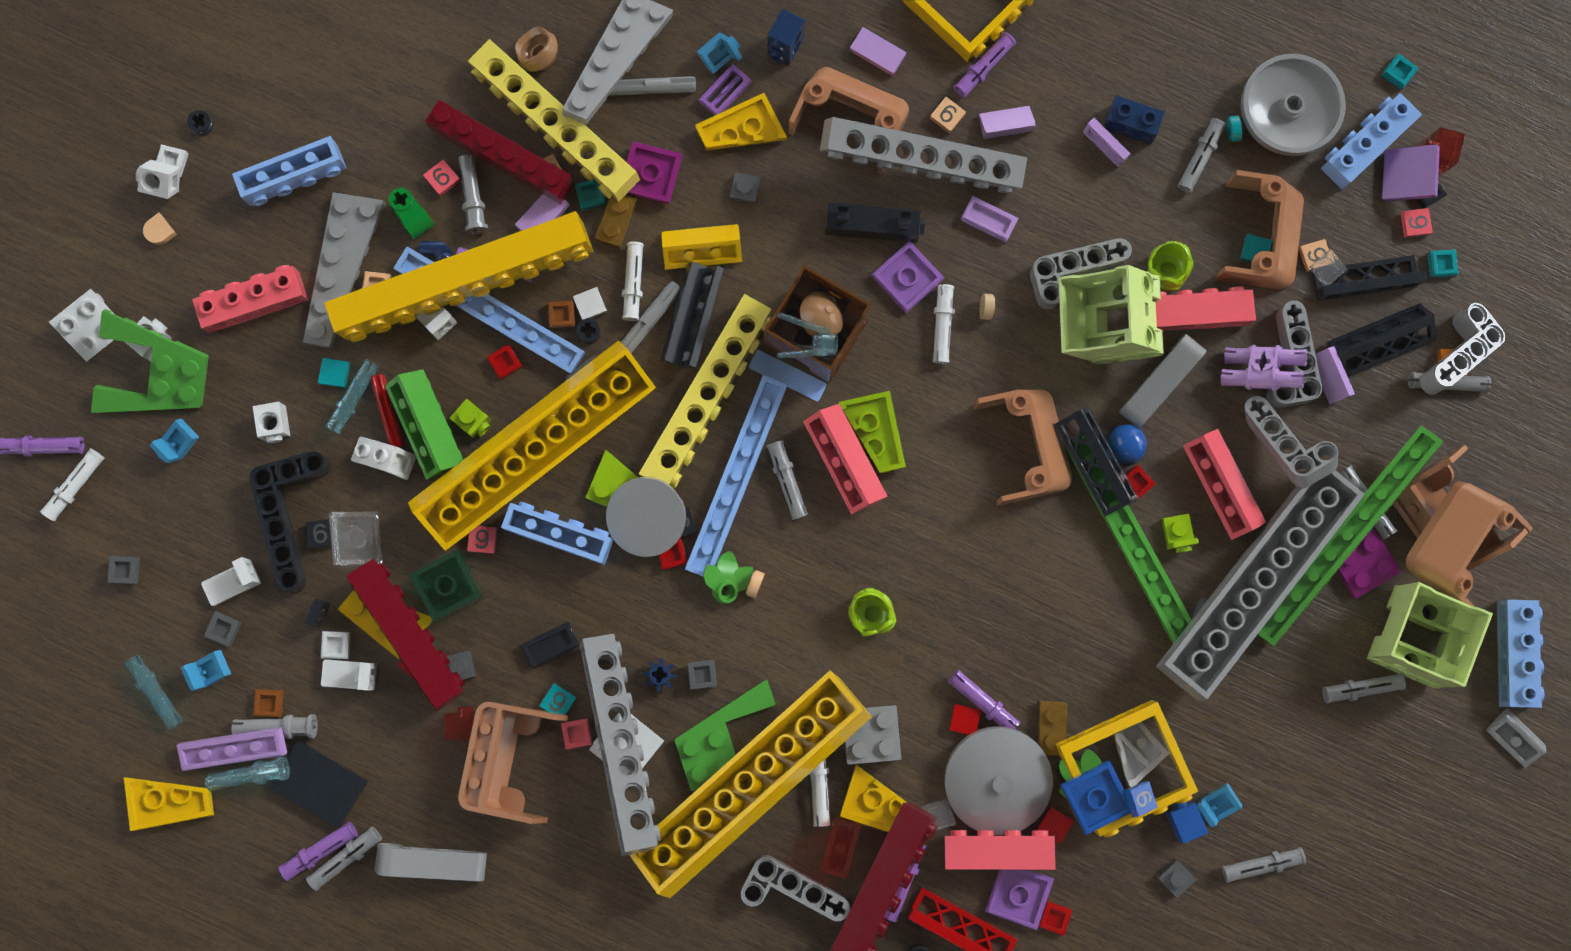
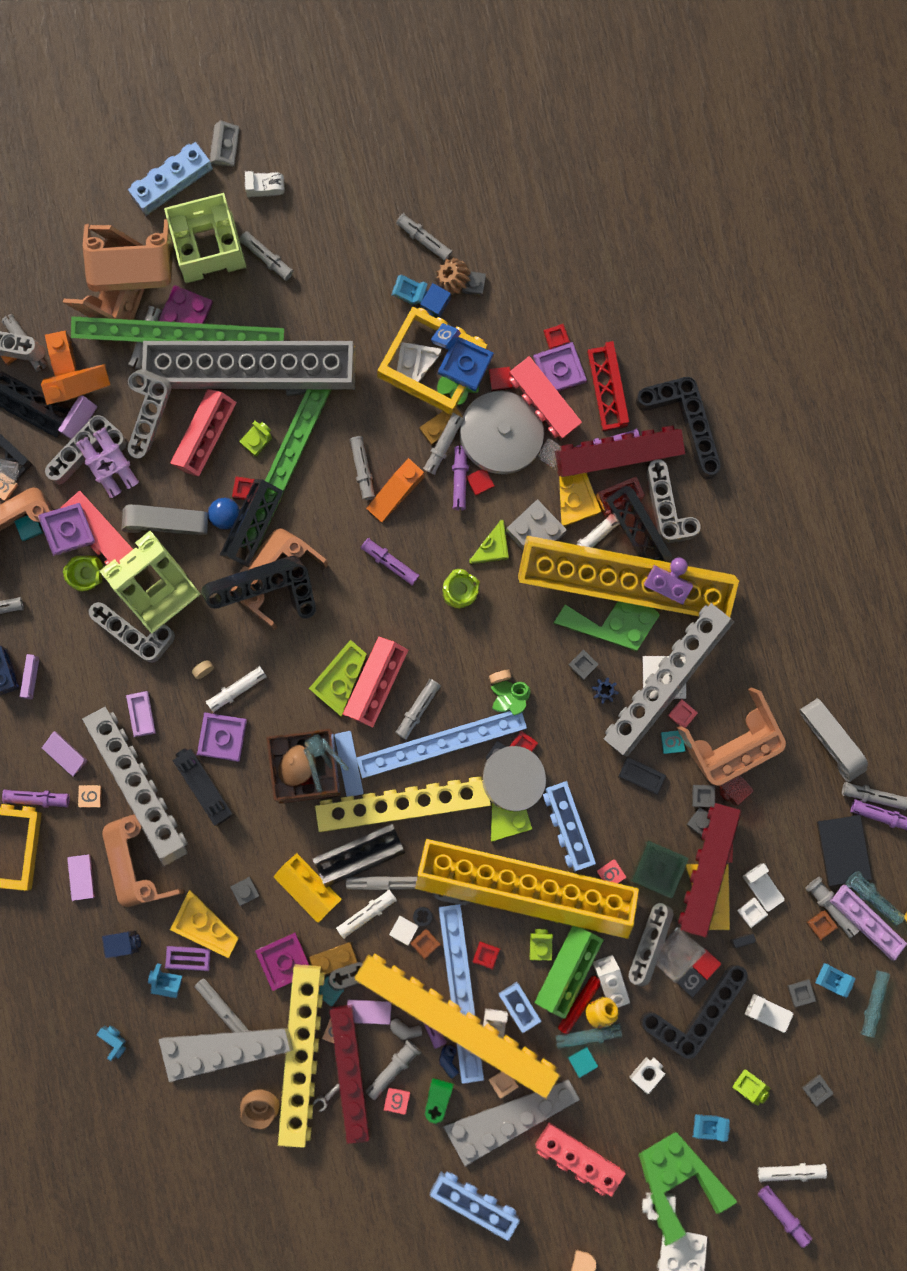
camera: 125 degrees left, 0 degrees up
none -> medium lavender tile [38,503,95,556]
none -> orange slope [41,364,111,405]
none -> orange slope [45,330,83,401]
none -> black beam [201,556,316,619]
none -> white leg [245,171,284,197]
none -> light grey hand [314,1084,340,1111]
none -> dark grey beam [328,962,363,991]
none -> light grey pin [350,436,375,501]
none -> medium lavender pin [361,538,420,586]
none -> orange slope [366,458,424,523]
none -> light grey arm [390,1018,422,1040]
none -> light grey pin [423,412,464,475]
none -> medium nougat gear [435,258,471,295]
none -> lime tile [469,520,509,564]
none -> light blue brick [498,982,541,1033]
none -> yellow head [586,997,619,1028]
none -> black fence [605,485,673,562]
none -> light grey beam [629,903,673,986]
none -> medium lavender plate [644,558,693,605]
none -> red tile [690,948,721,980]
none -> dark grey plate [692,785,715,807]
none -> lime bracket [732,1069,770,1106]

